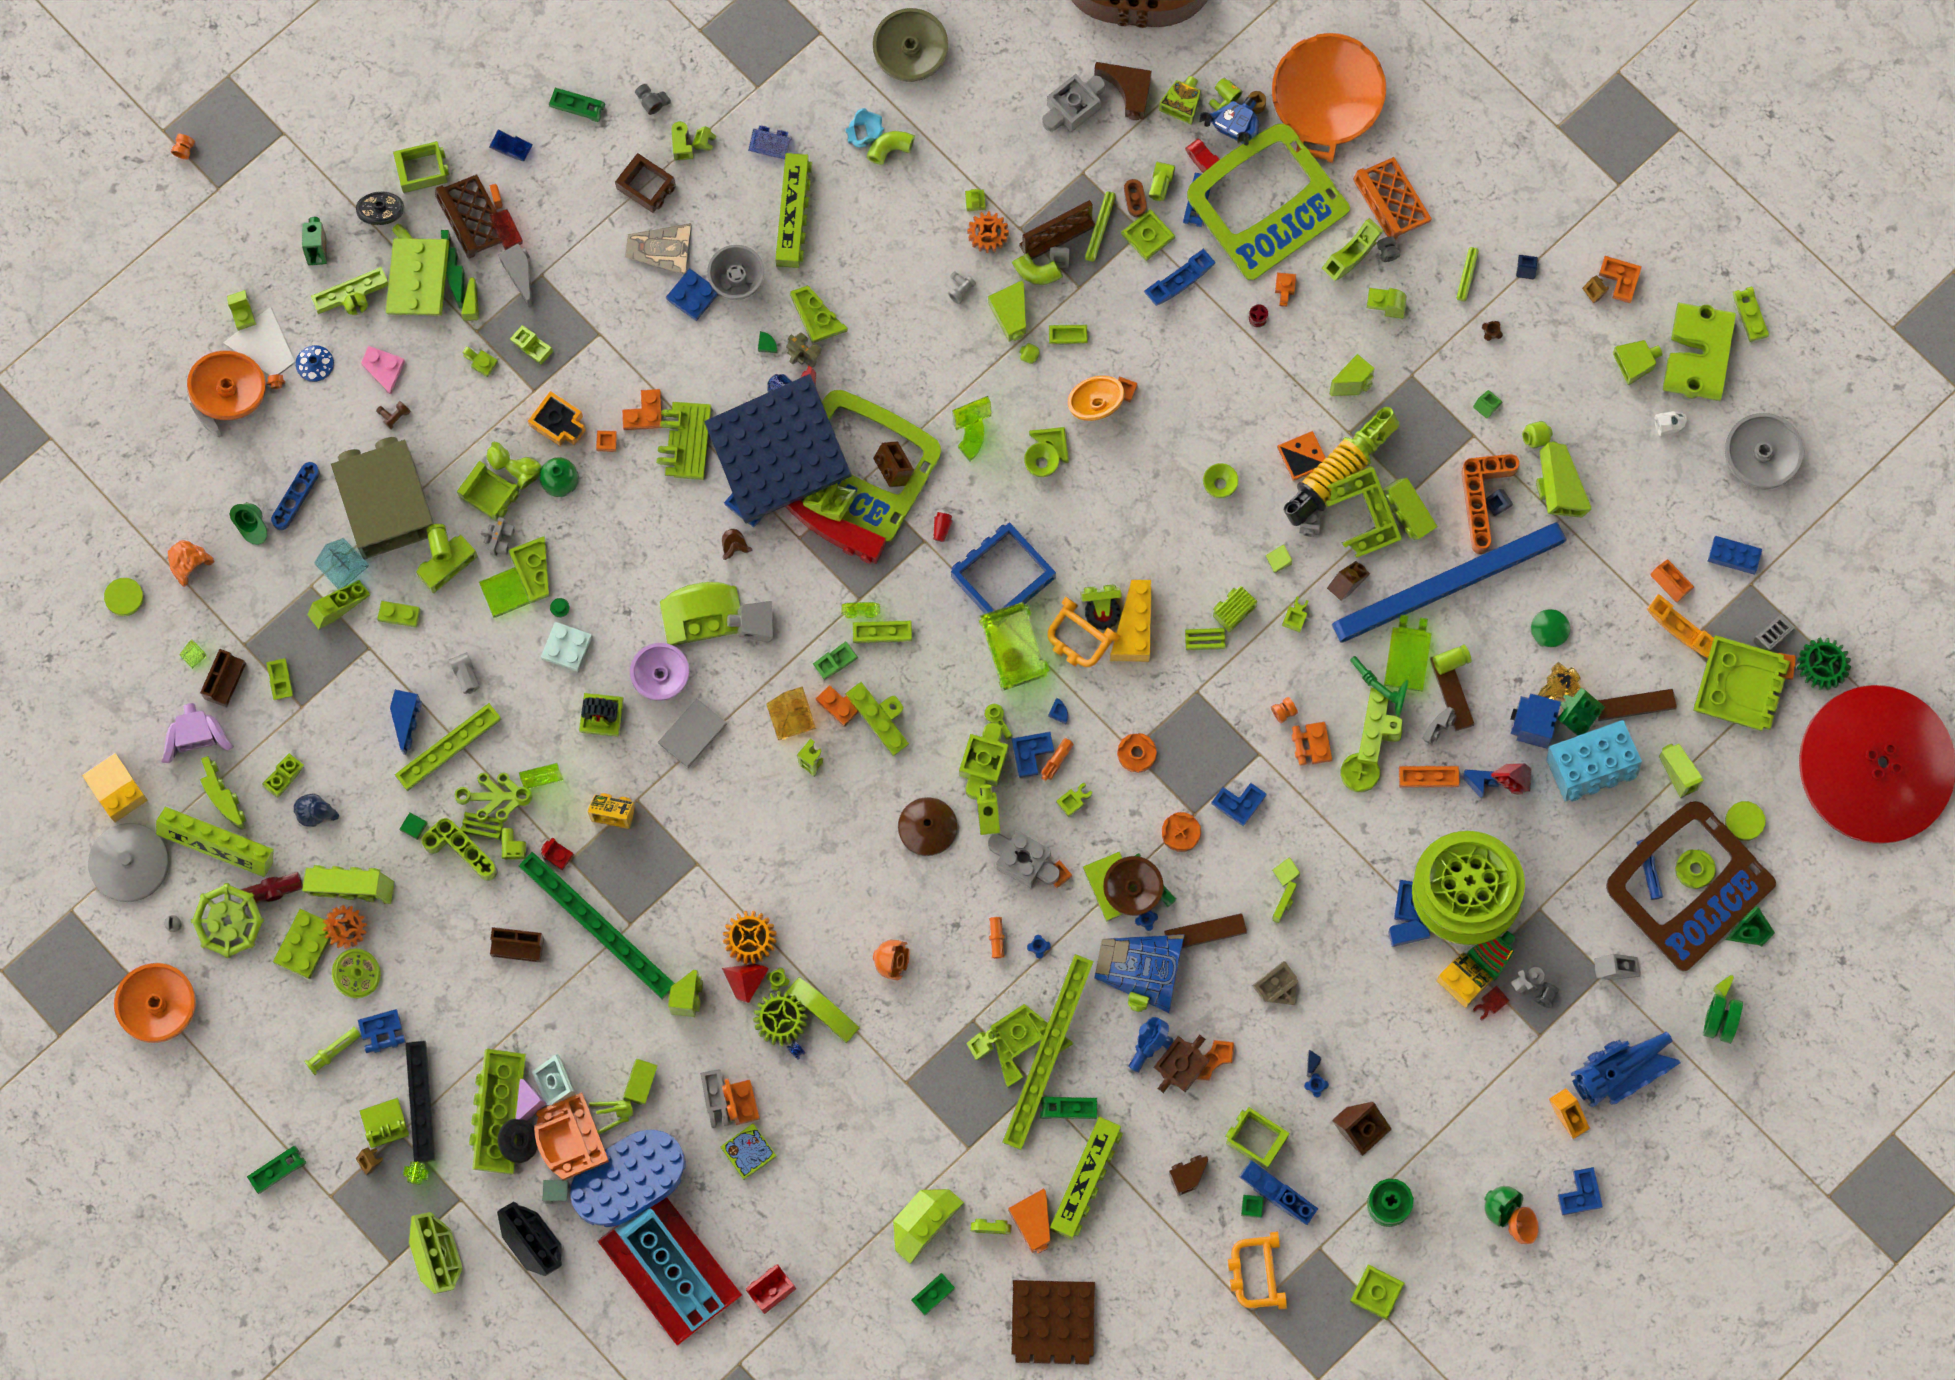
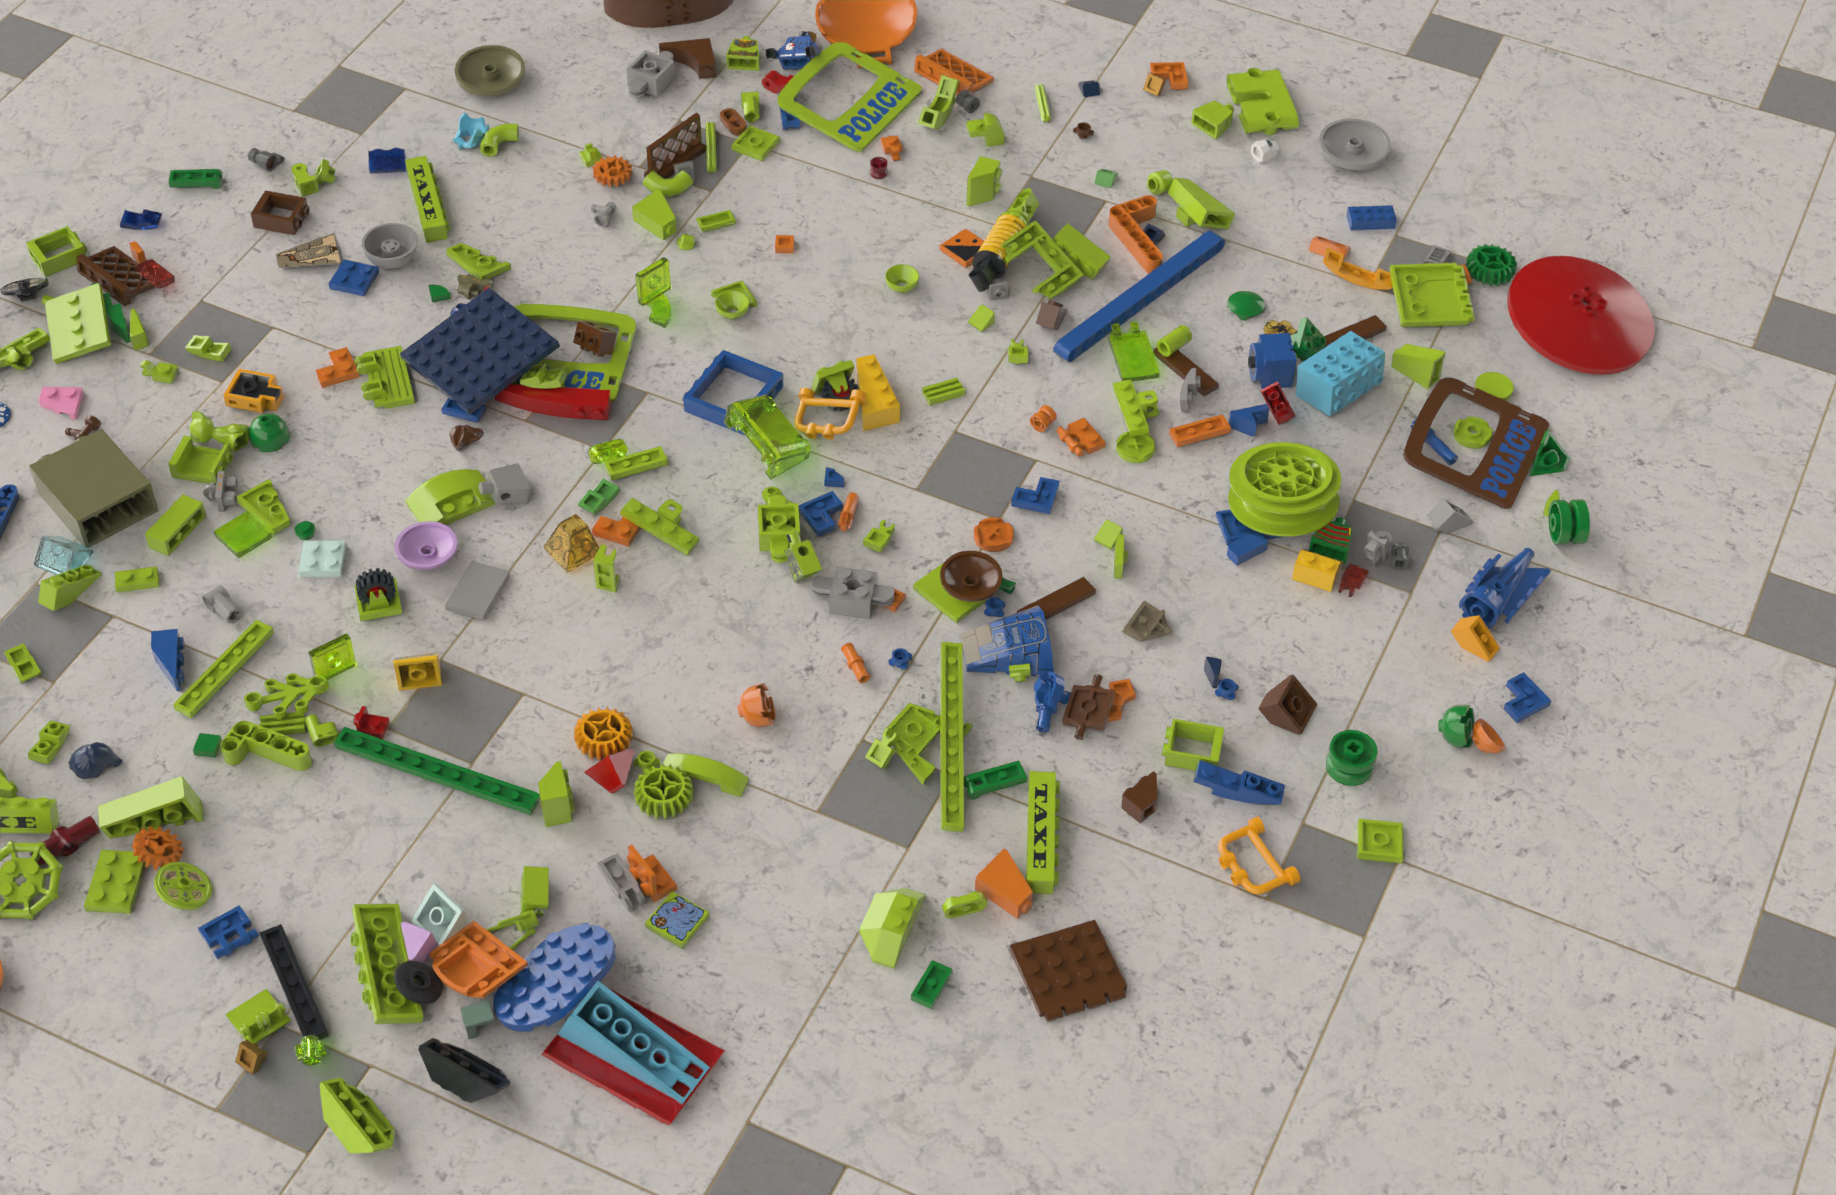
camera: 25 degrees left, 25 degrees down
green plate [247,1146,306,1194] -> none
lime pin [304,1027,362,1075] -> none
lime piece [426,524,452,562] -> none
reddish brown piece [490,927,544,963] -> none
light grey slope [498,244,532,307] -> none
orange plate [596,431,617,452] -> none
red bracket [746,1264,797,1314] -> none
clear blue bush [786,1040,805,1060] -> none
reddish brown dish [898,797,957,856] -> none
red cone [933,512,953,542] -> none
light orange dish [1068,376,1125,421] -> none
orange tile [1117,733,1157,773] -> none
blue slope [1144,248,1216,306] -> none
lime piece [1208,77,1243,111] -> none
lime brick [1213,586,1258,633] -> none
green tile [1241,1195,1264,1218] -> none
green dish [1350,656,1409,718] -> none
lime plate [1733,286,1769,342] -> none

